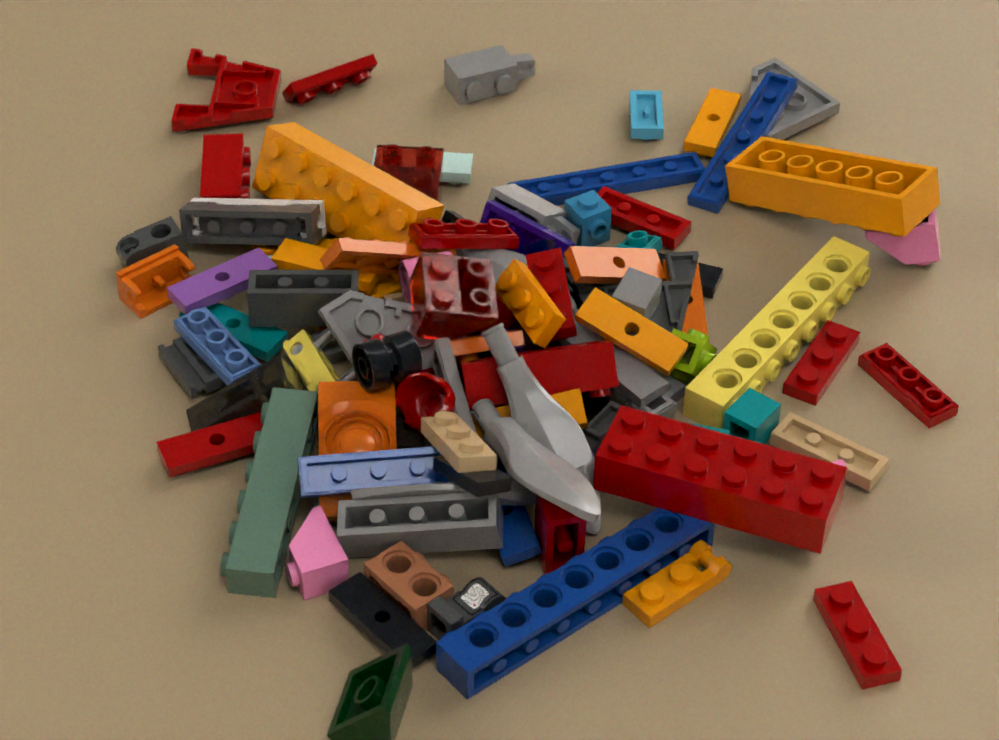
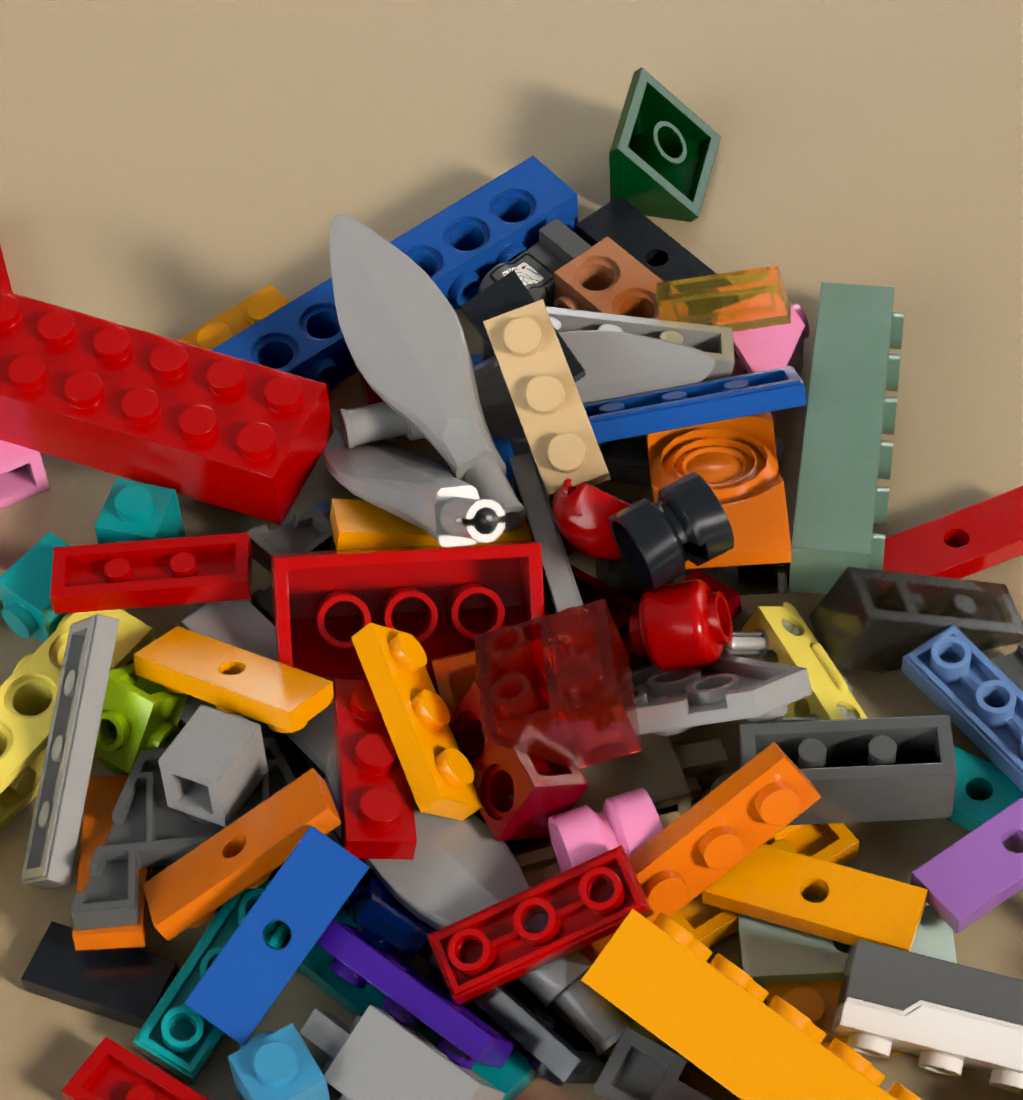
camera: 175 degrees left, 10 degrees up
none -> light grey tile [21,614,119,889]
none -> red plate [50,532,252,614]
none -> blue tile [184,825,370,1046]
none -> clear yellow tile [656,265,791,332]

